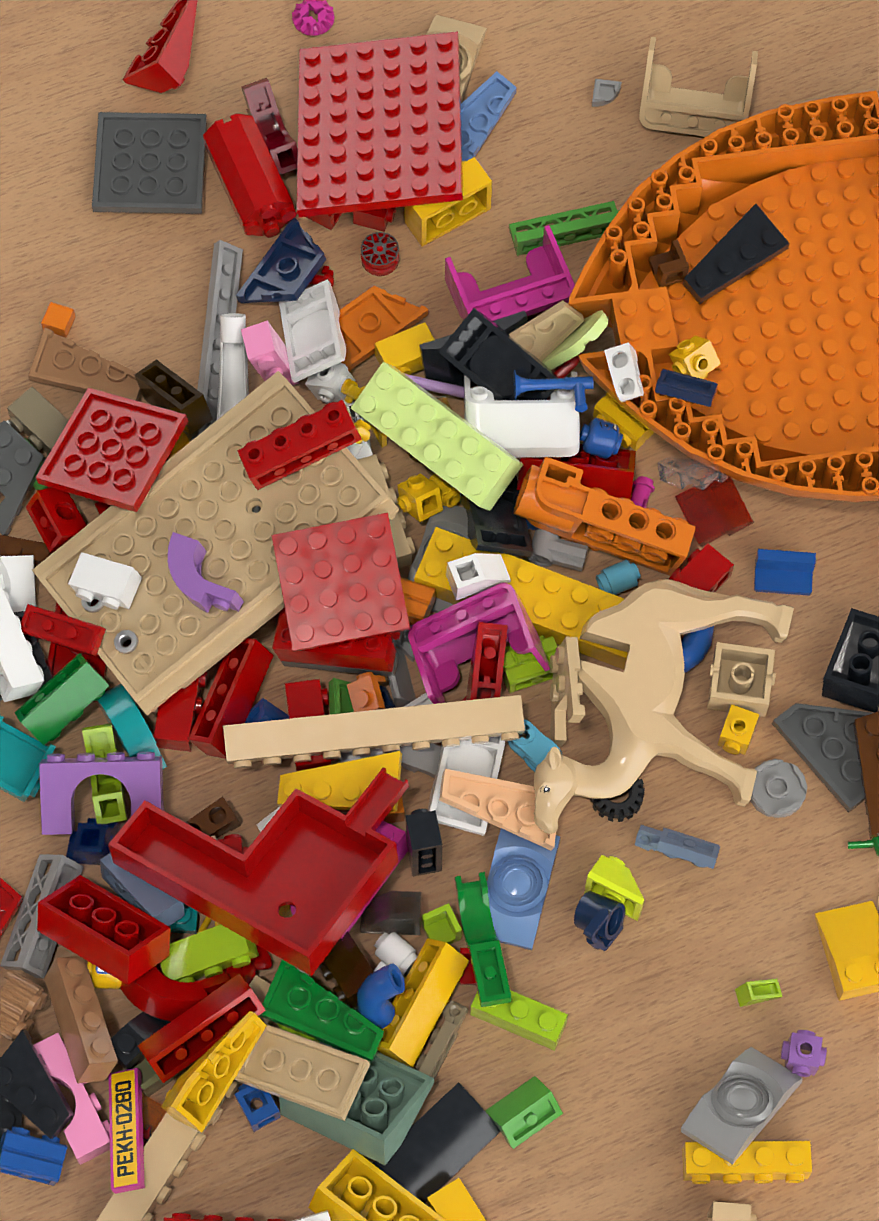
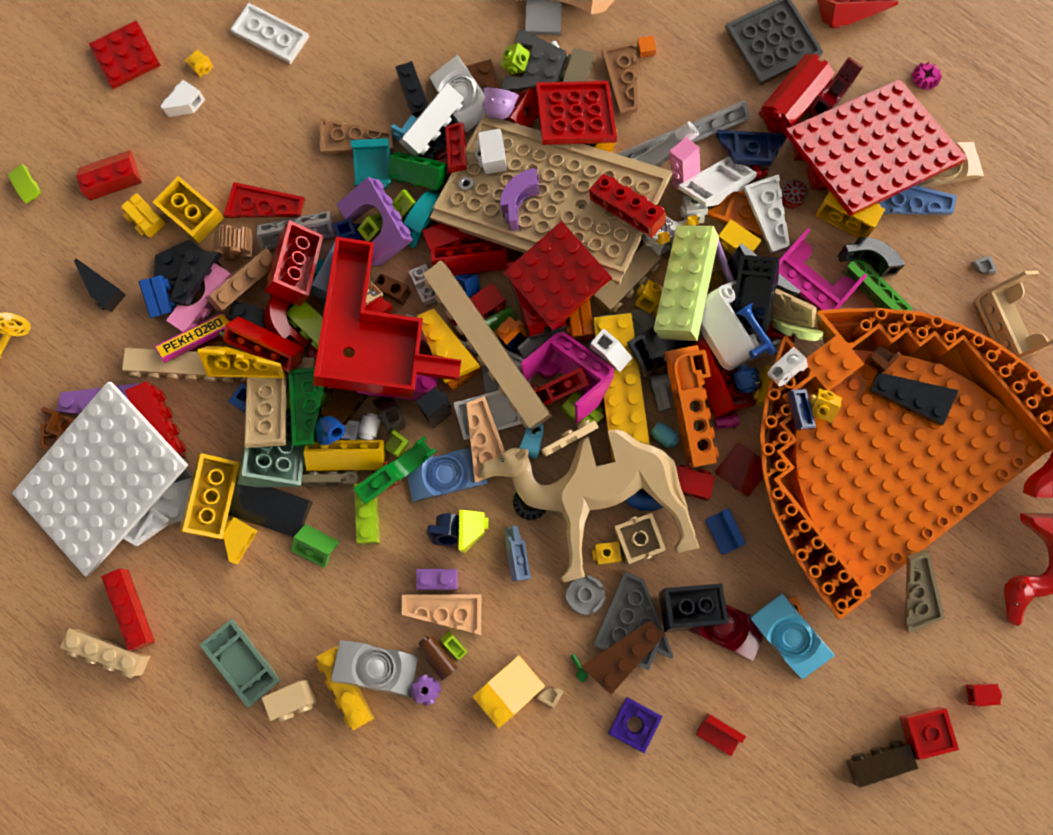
camera: 65 degrees right, 10 degrees up
dark brown brick [134,359,213,435] -> none
clear slope [657,457,729,490] -> none
none -> light nougat wing [402,594,482,635]
none -> white slope [409,264,437,307]
none -> medium lavender brick [416,569,458,590]
none -> reddish brown brick [418,636,458,681]
none -> lavender helmet [482,87,519,120]
none -> white wing [743,175,790,254]
none -> black arch [837,237,905,277]

